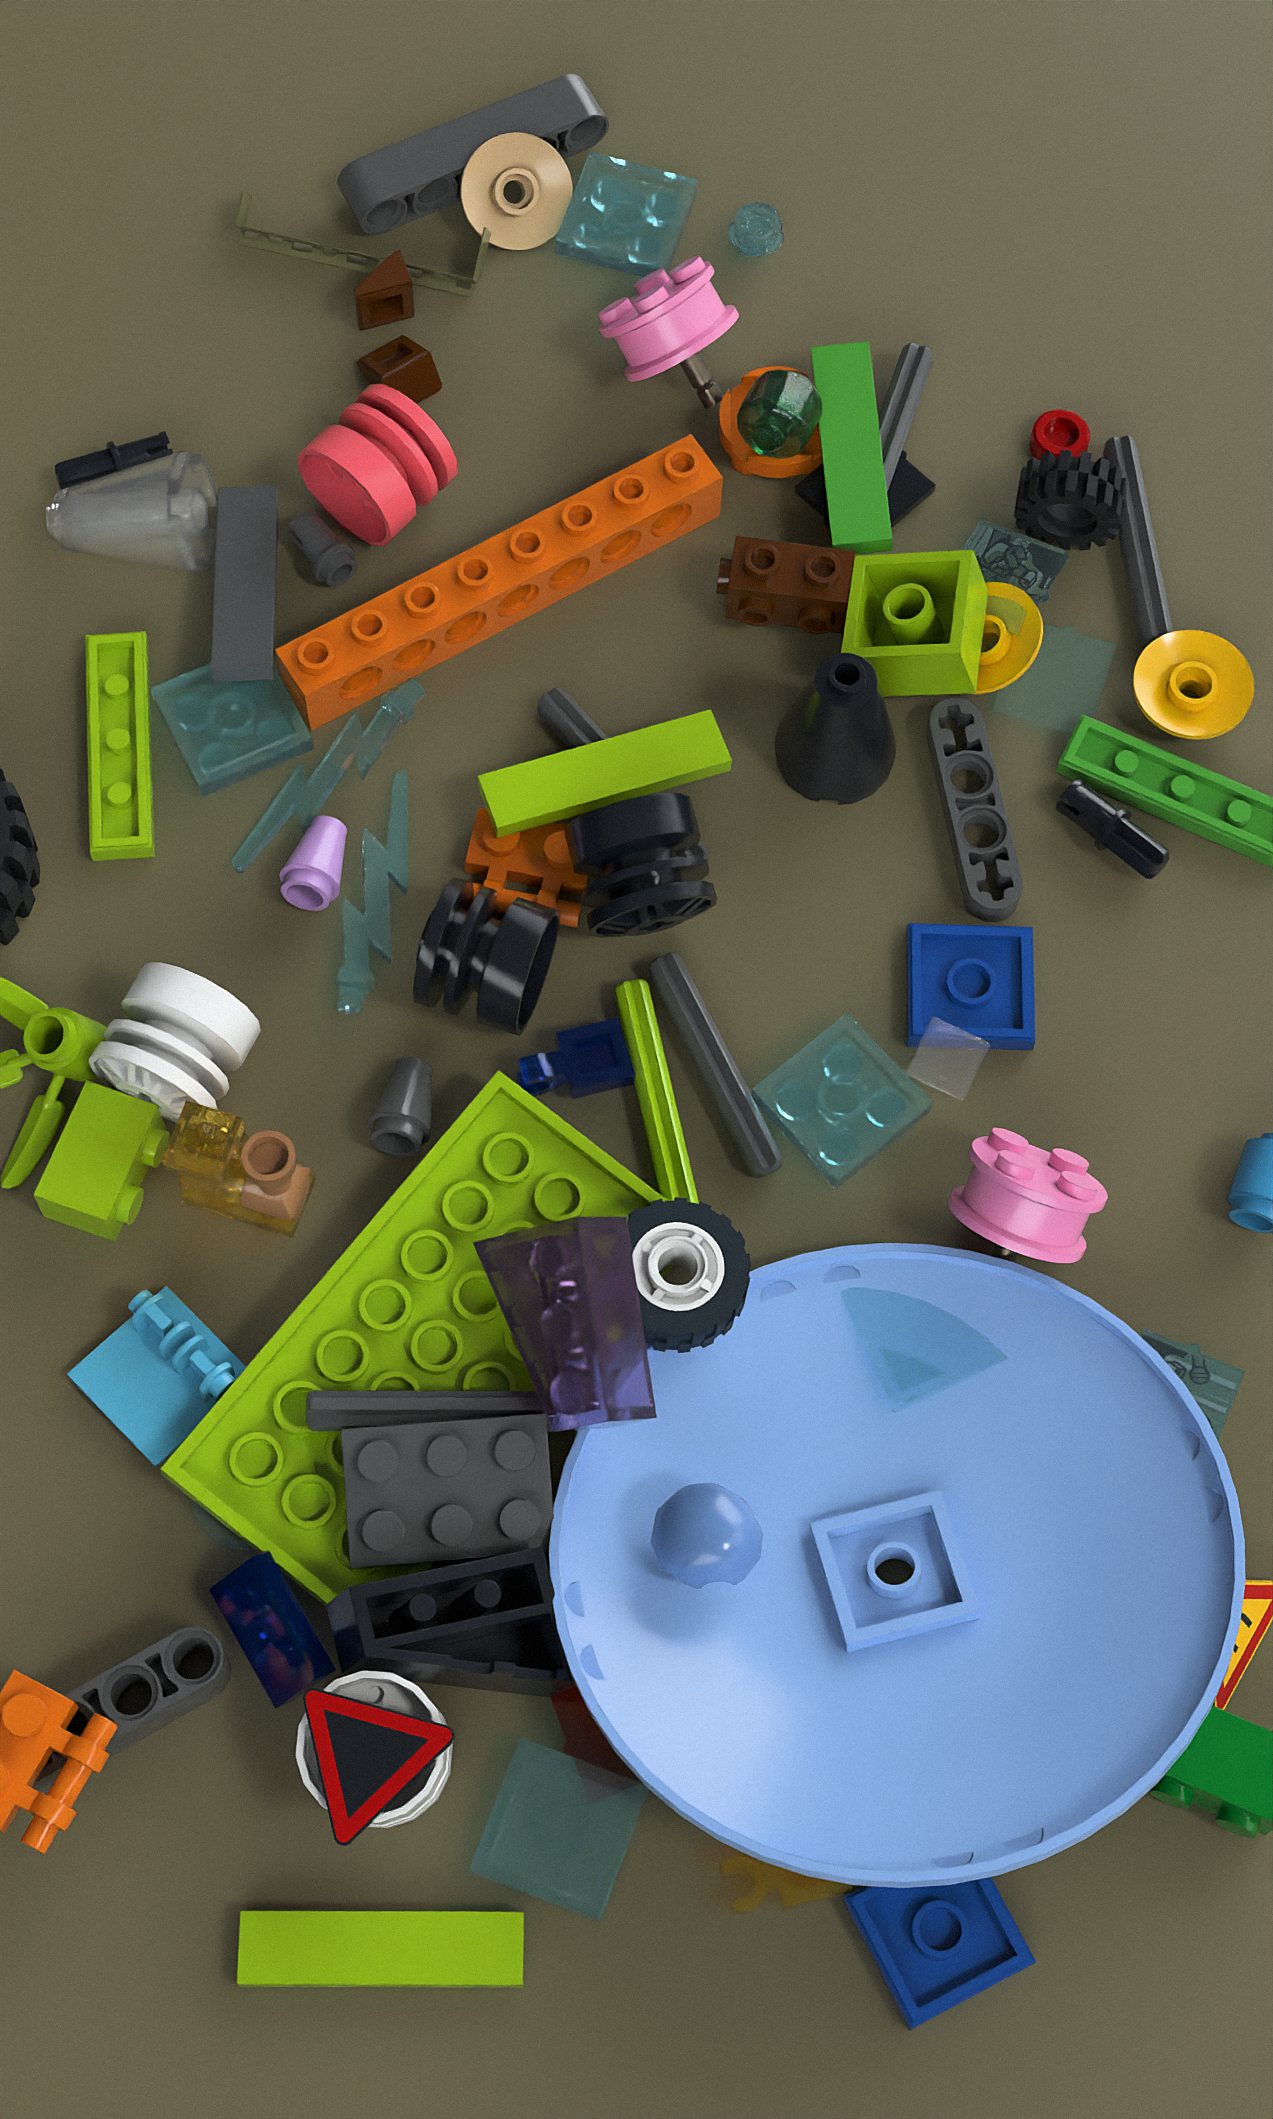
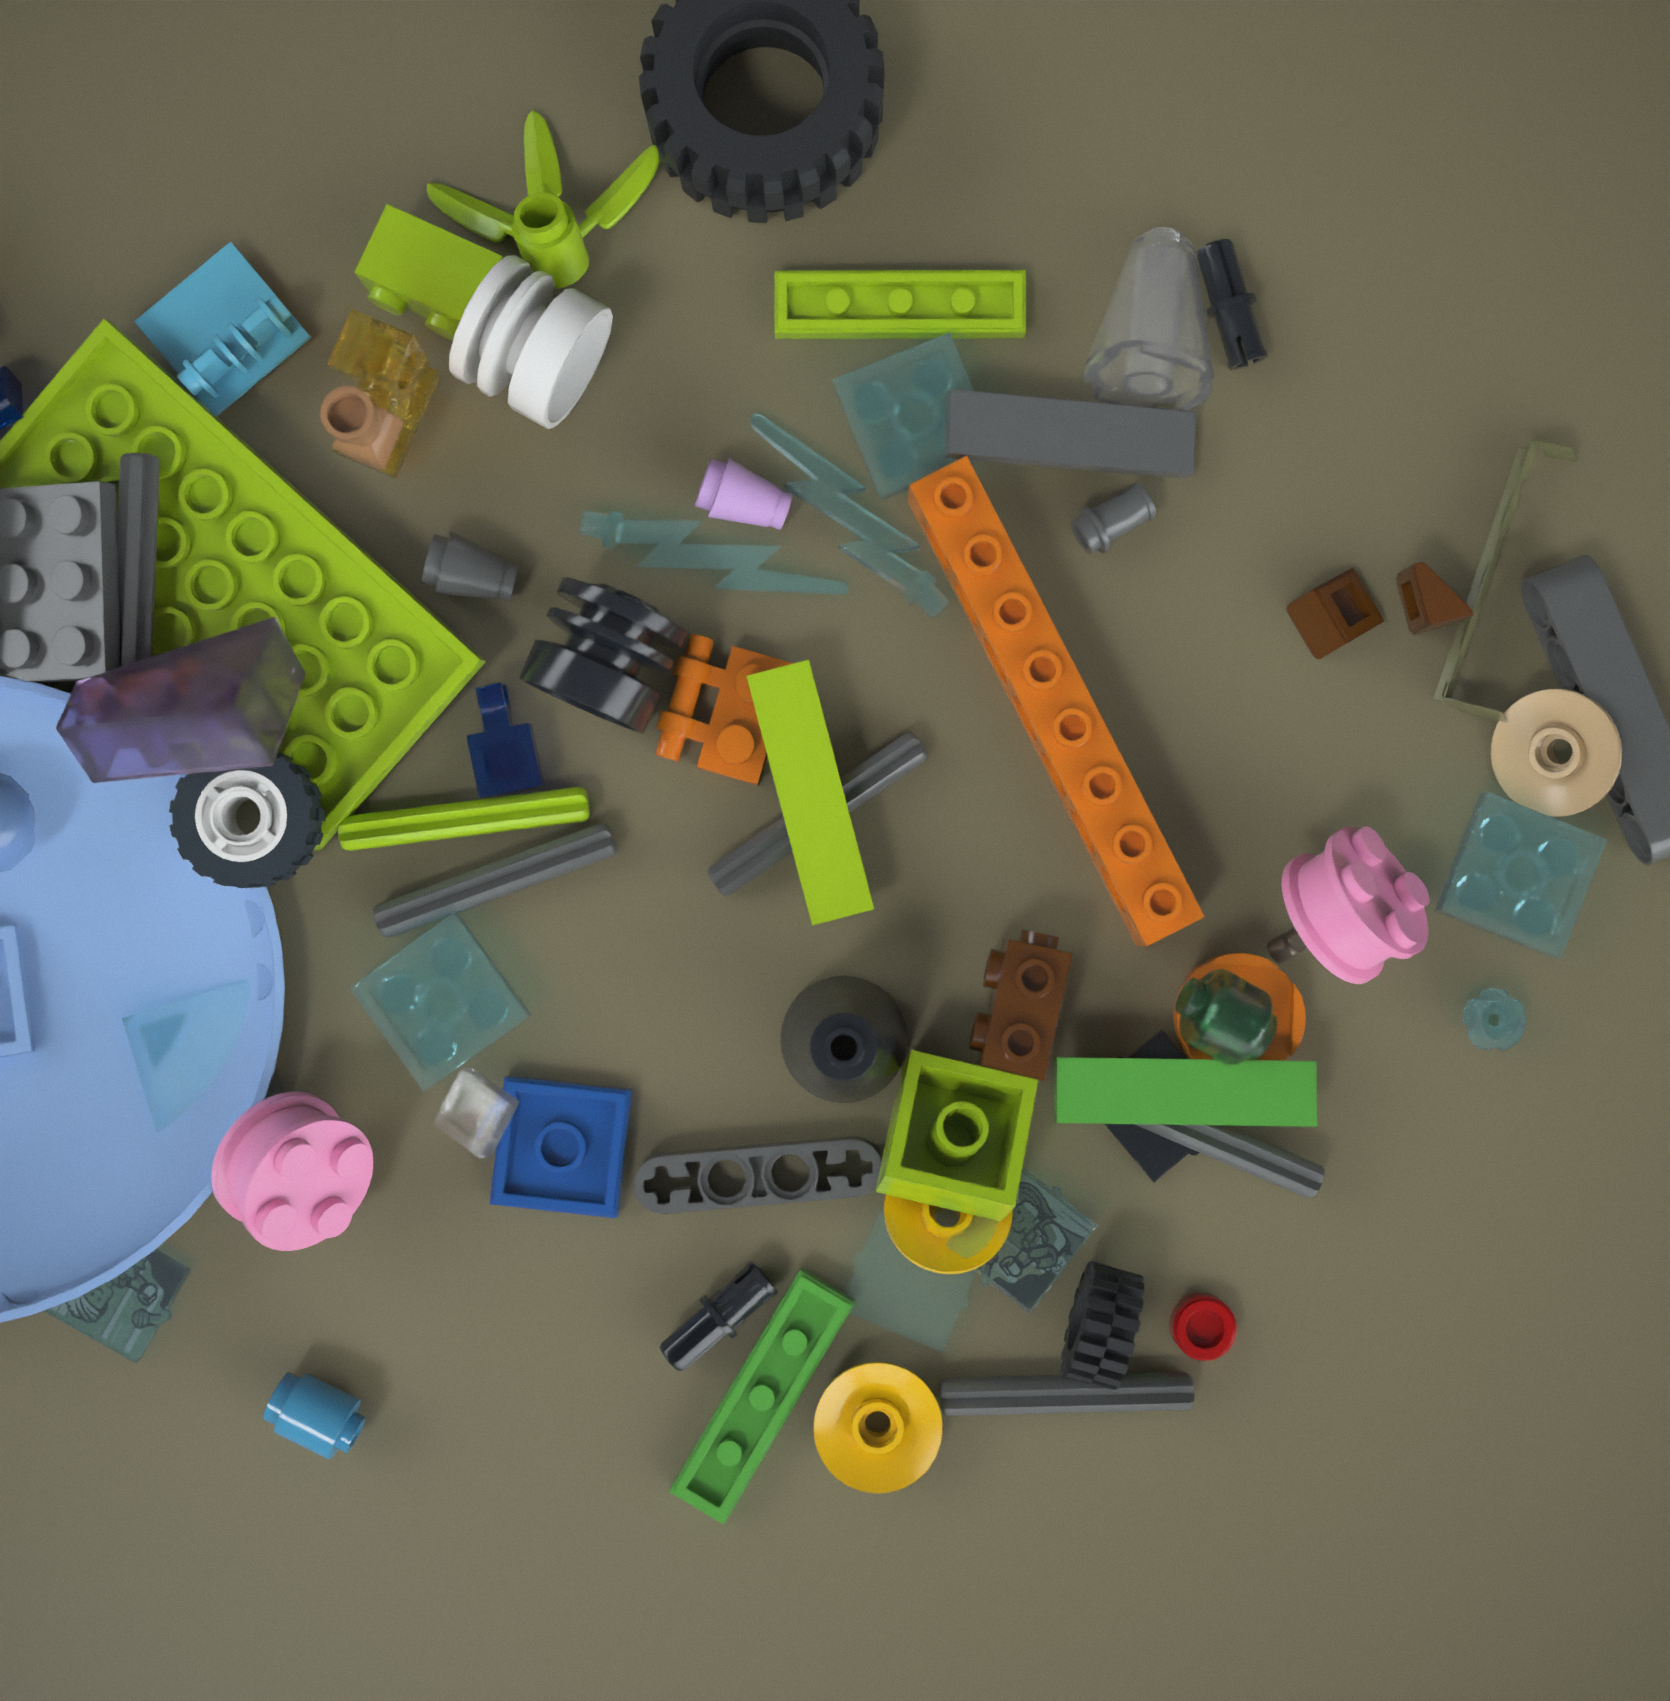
camera: 105 degrees right, 20 degrees up
coral wheel [297,384,458,547] -> none
black wheel [564,793,717,938] -> none

